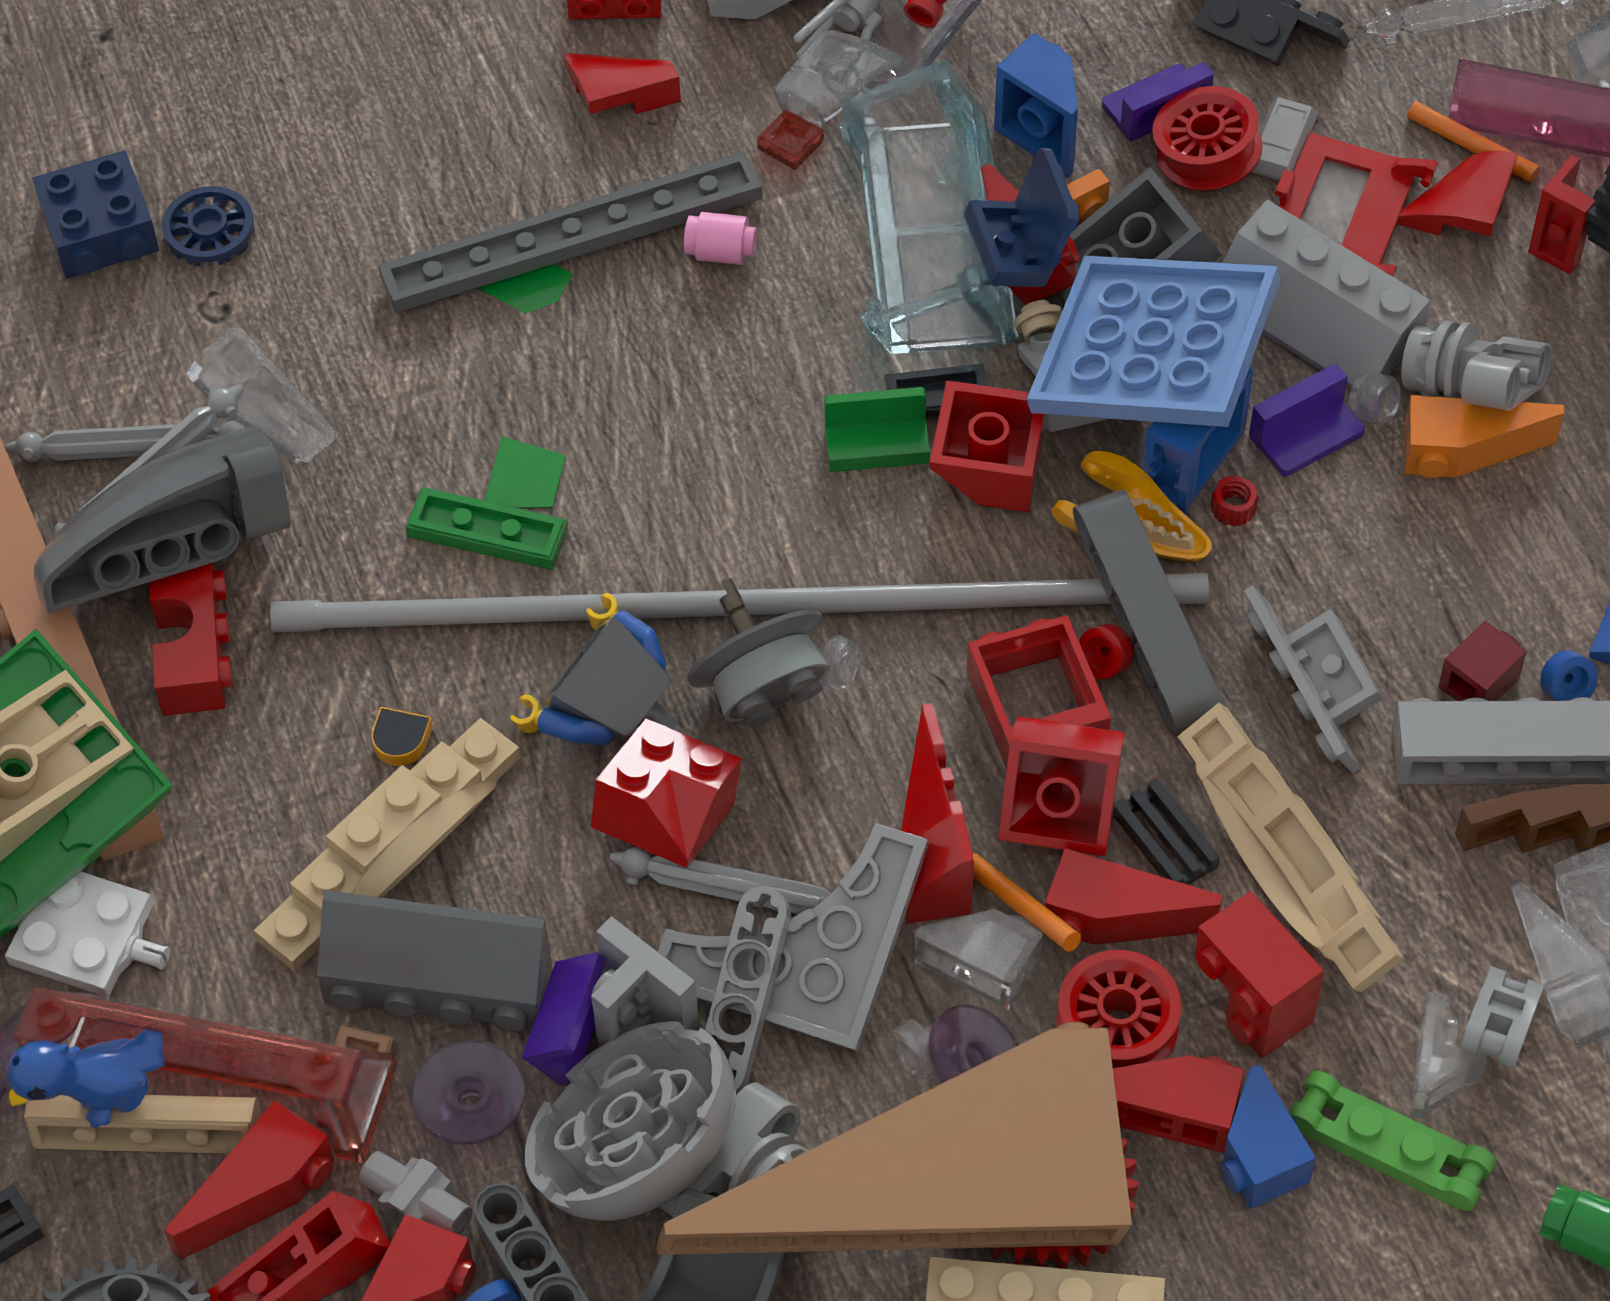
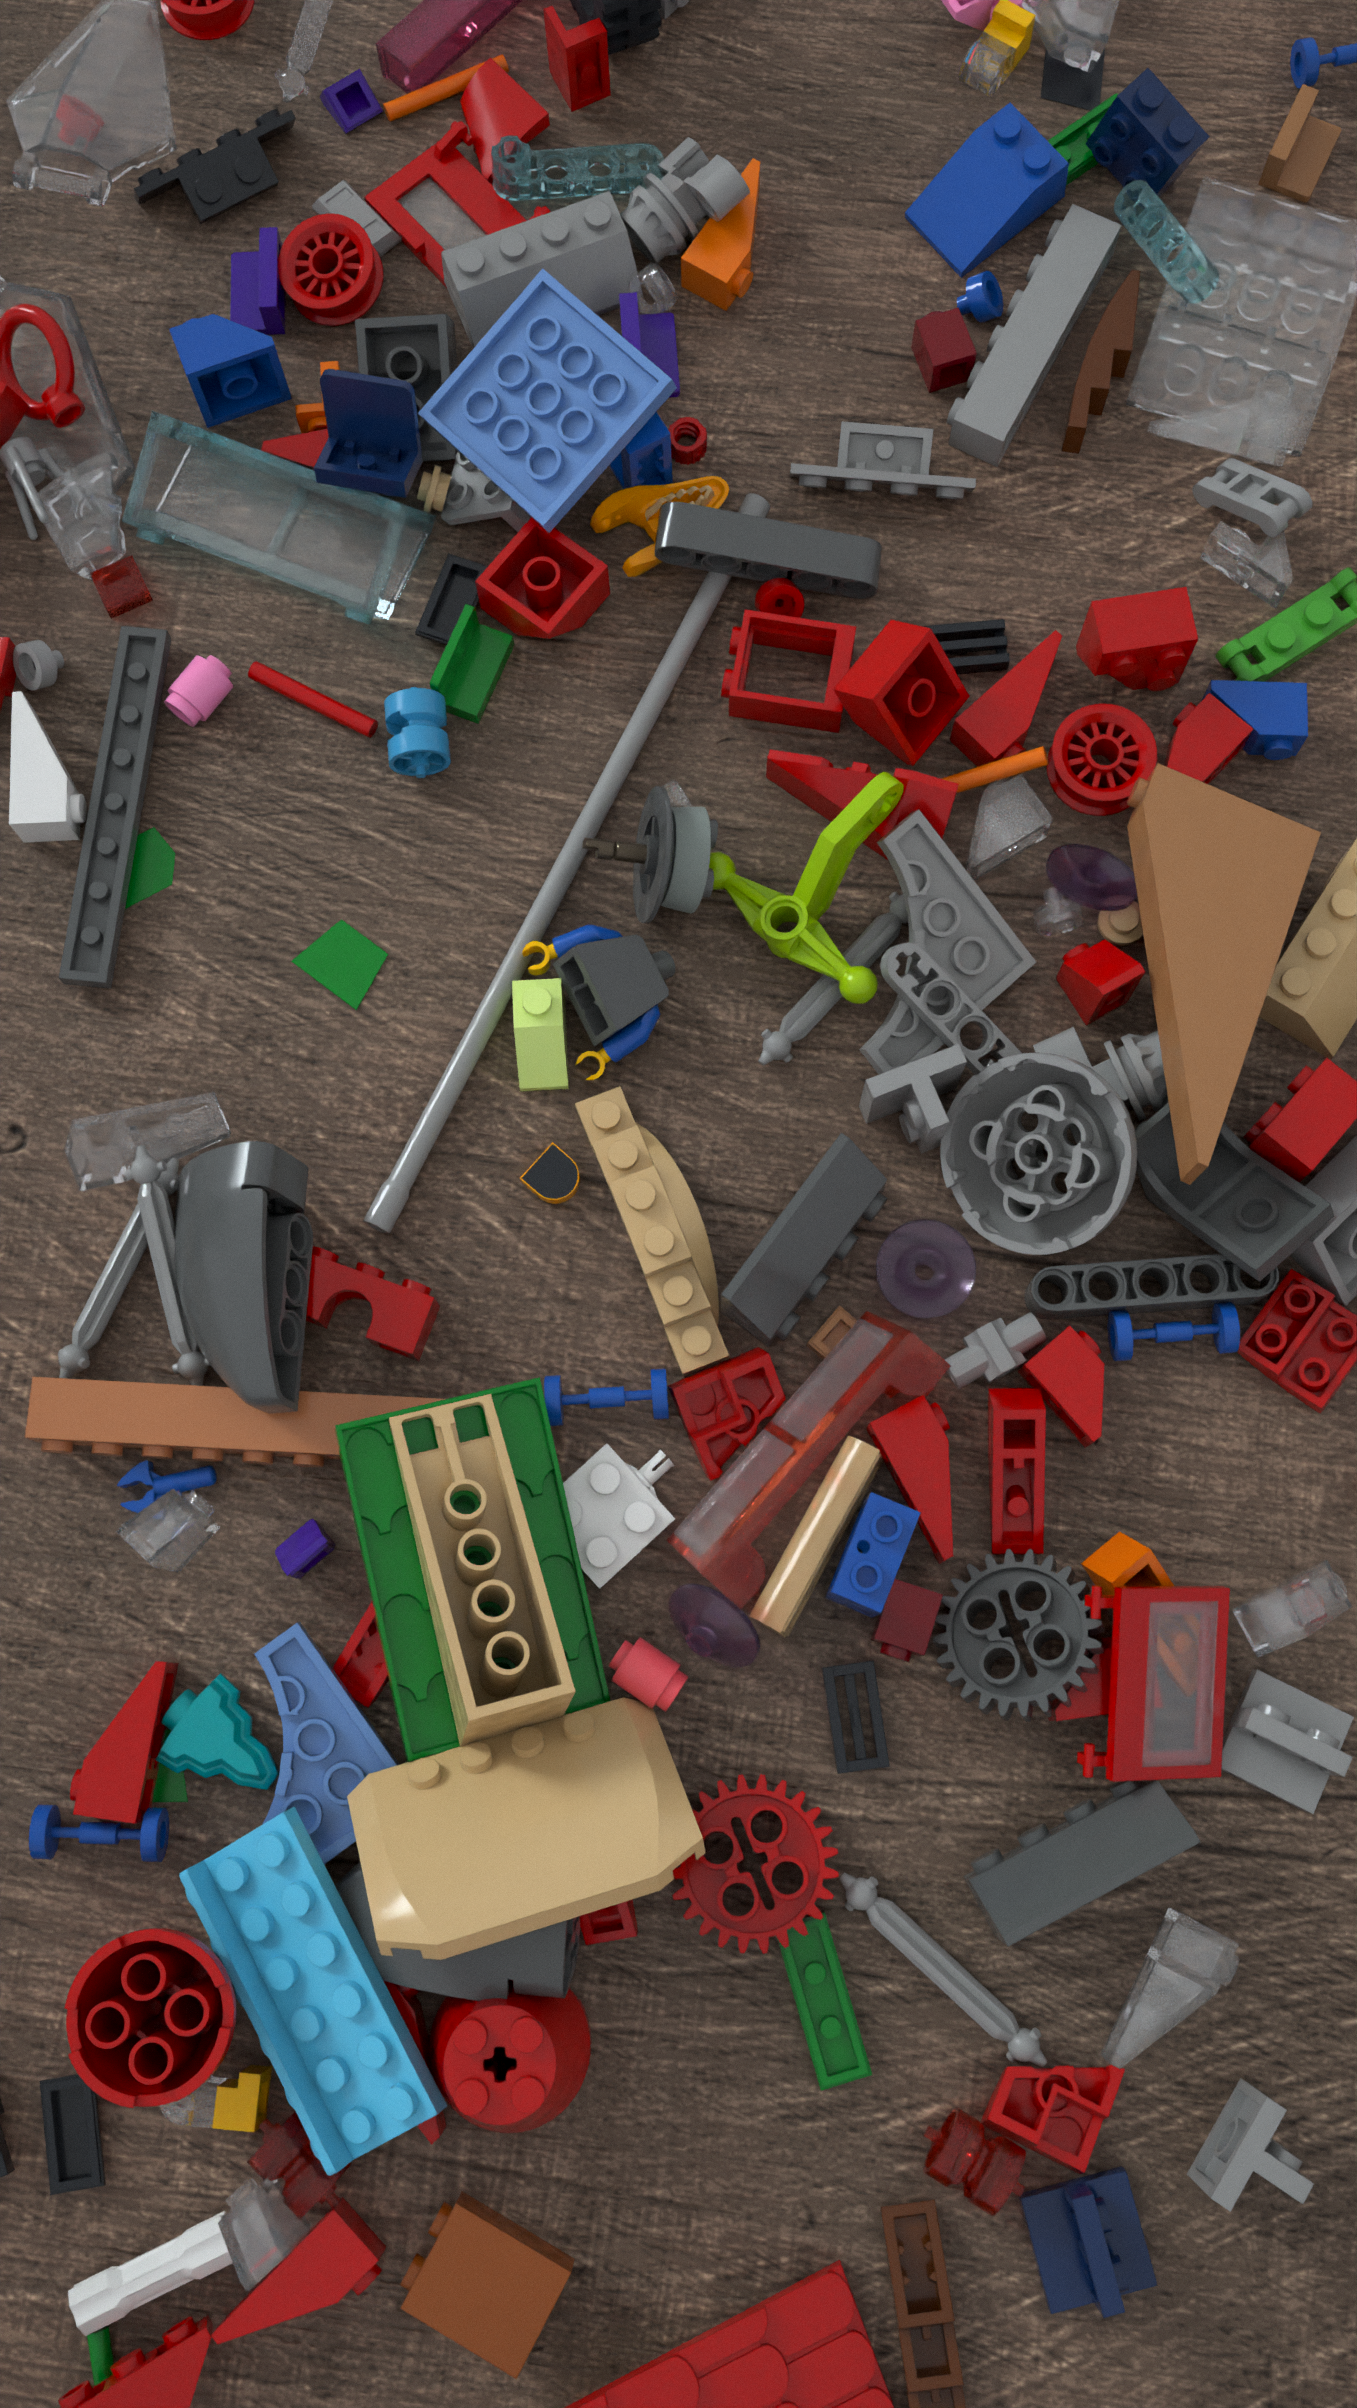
camera: 60 degrees left, 20 degrees up
blue animal [7,1024,165,1129] -> none
green tile [405,487,568,570] -> none
dark purple panel [522,952,606,1085] -> none
red slope [590,719,742,868] -> none
tan piece [1178,702,1404,992] -> none
none -> white slope [9,691,87,843]
none -> light grey tile [13,640,64,690]
none -> red bar [248,661,378,738]
none -> dark purple slope [320,69,383,134]
none -> dark azure wheel [384,687,451,778]
none -> clear light blue beam [491,135,664,201]
none -> yellowish green slope [512,978,569,1091]
none -> blue wheel [544,1368,669,1426]
none -> red slope [668,1347,786,1481]
none -> lime piece [709,772,904,1004]
none -> blue window [825,1492,921,1618]
none -> dark red brick [871,1579,943,1663]
none -> red slope [1056,939,1146,1026]

